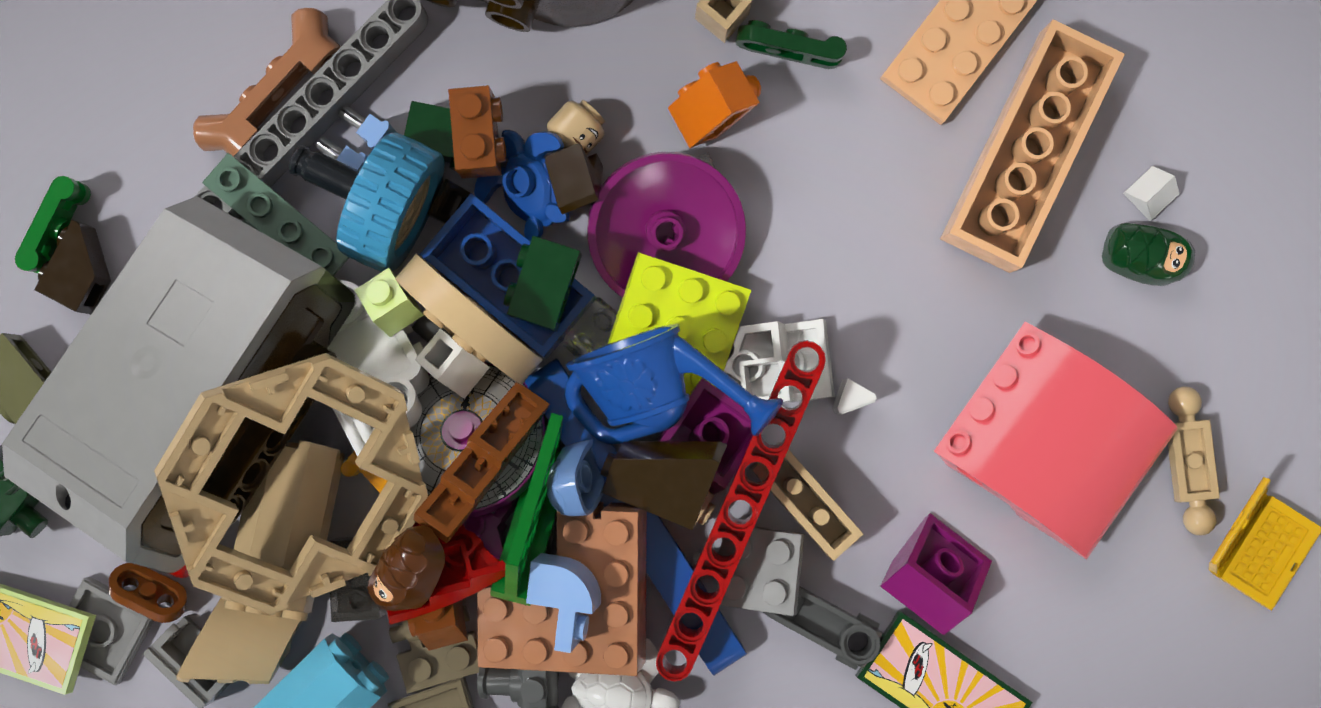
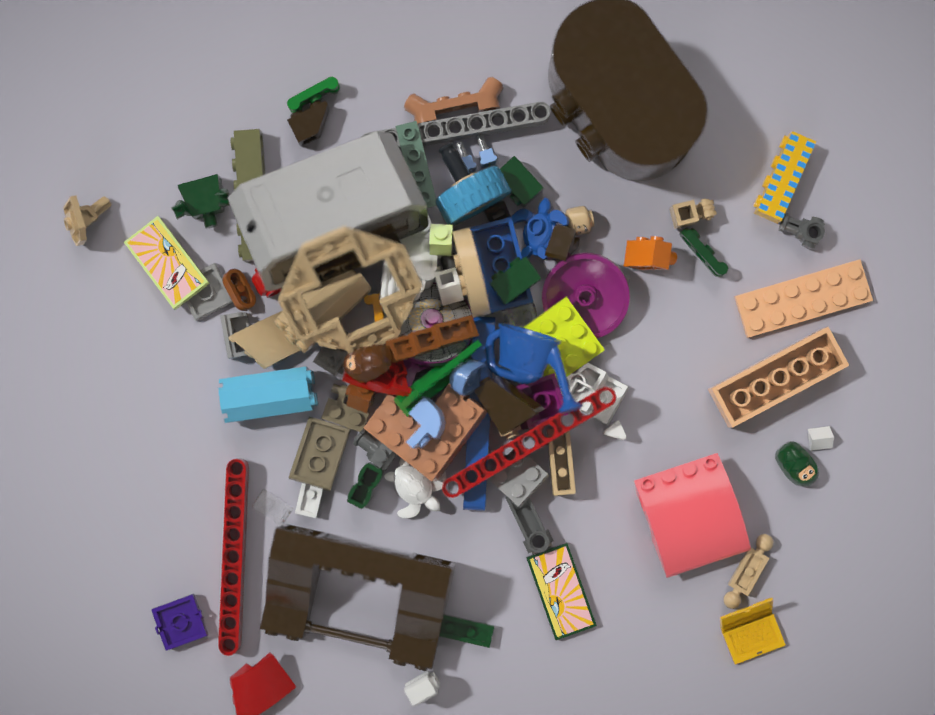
camera: 45 degrees right, 0 degrees up
dark orange brick [448,85,507,179] -> none
magenta slope [880,513,992,635] -> none

